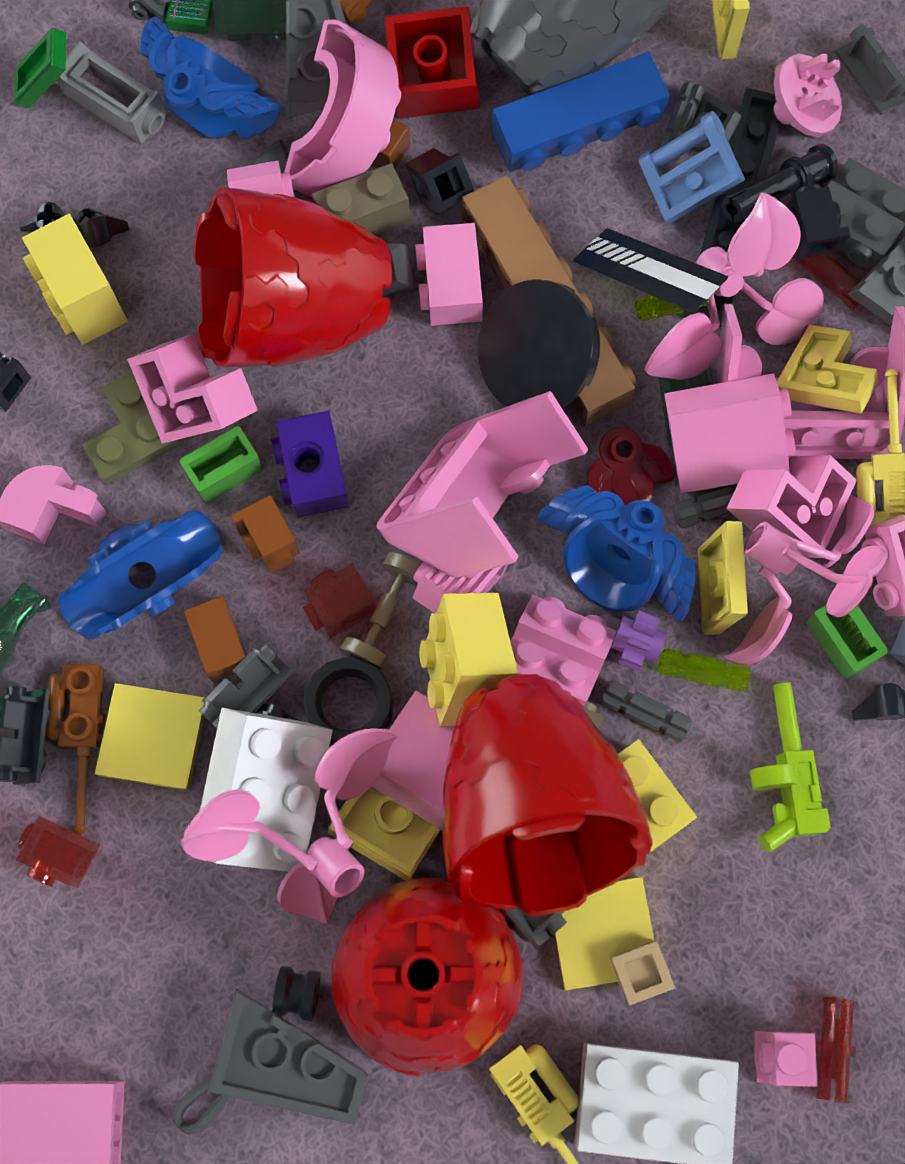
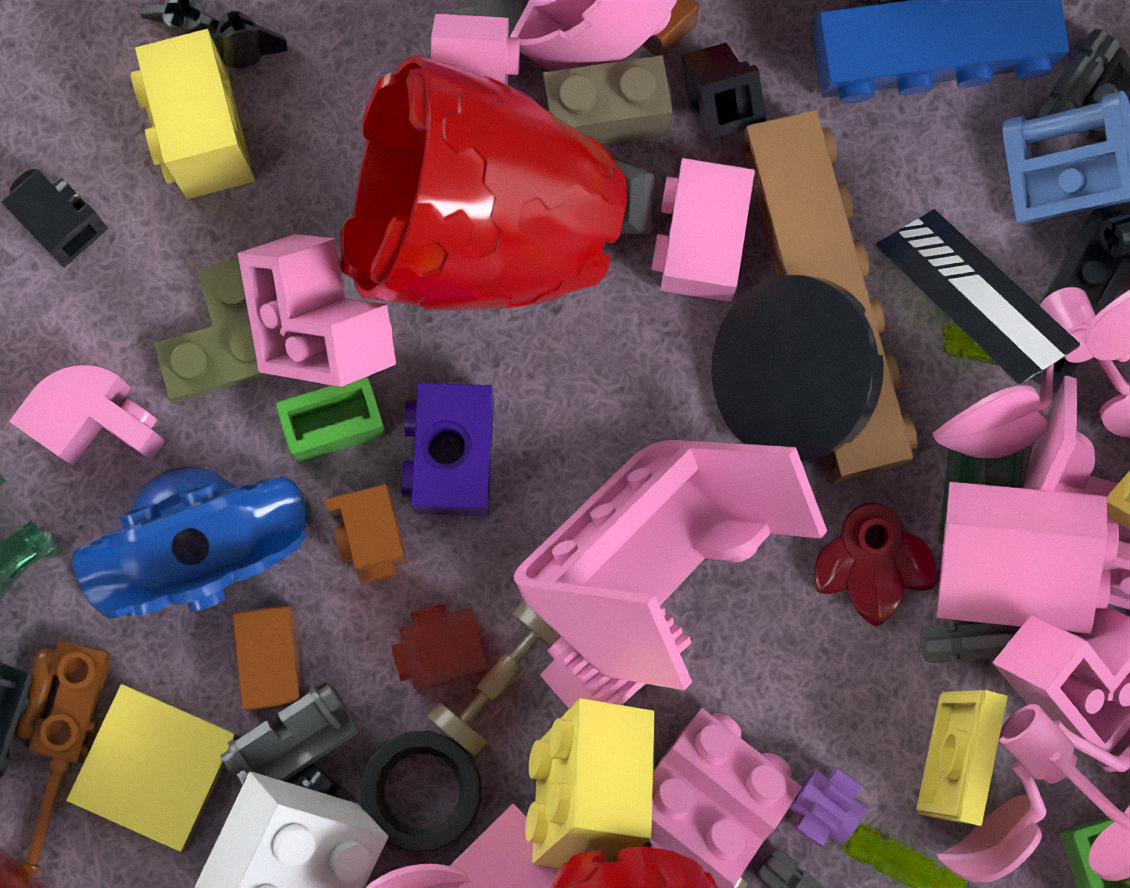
camera: 10 degrees right, 5 degrees up
blue piece [536,485,696,623] -> none

